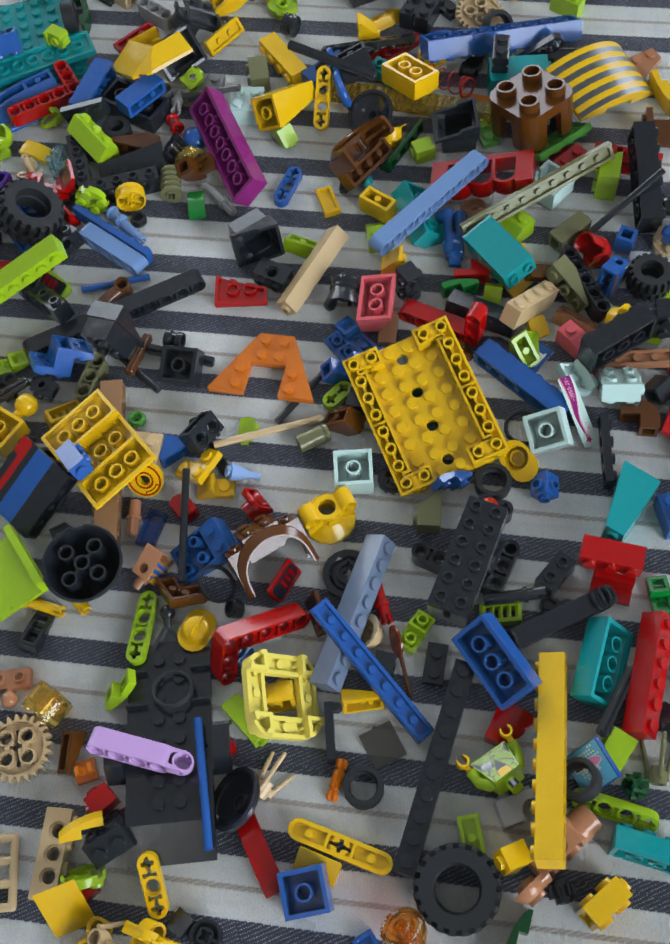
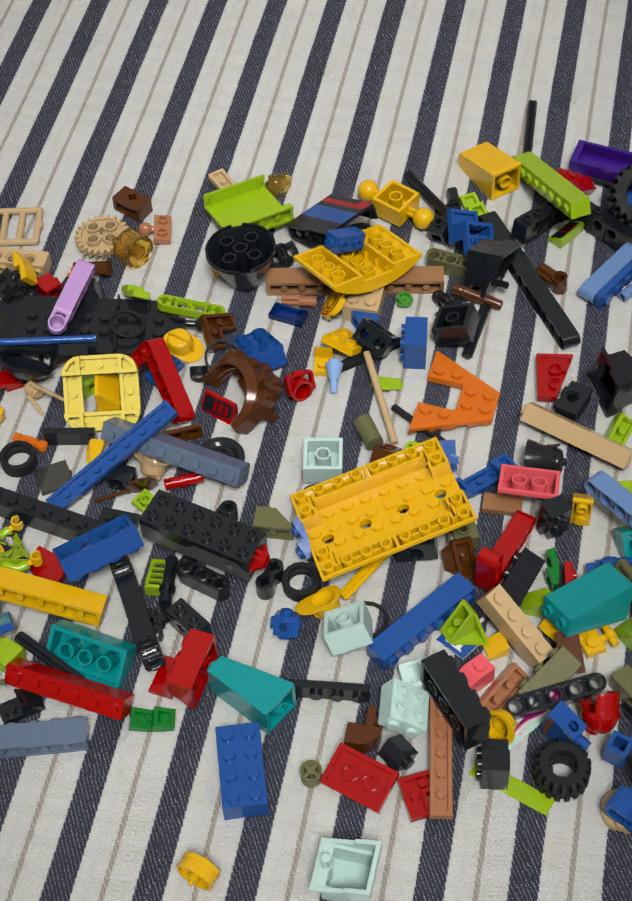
camera: 90 degrees right, 10 degrees down
black slope [17,611,55,656] -> none
yellow slope [43,398,80,429] -> none
blue bar [81,273,151,293] -> none
nougat torso [132,543,174,592] -> none
black wheel [162,329,186,347] -> none
red brick [168,493,200,524] -> none
black piece [177,468,190,583] -> none
yellow piece [297,486,357,545] -> none
blue slope [323,330,360,360] -> none
sticker [557,374,599,448] -> none
none -> blue brick [400,317,428,369]
none -> black axle [432,290,454,306]

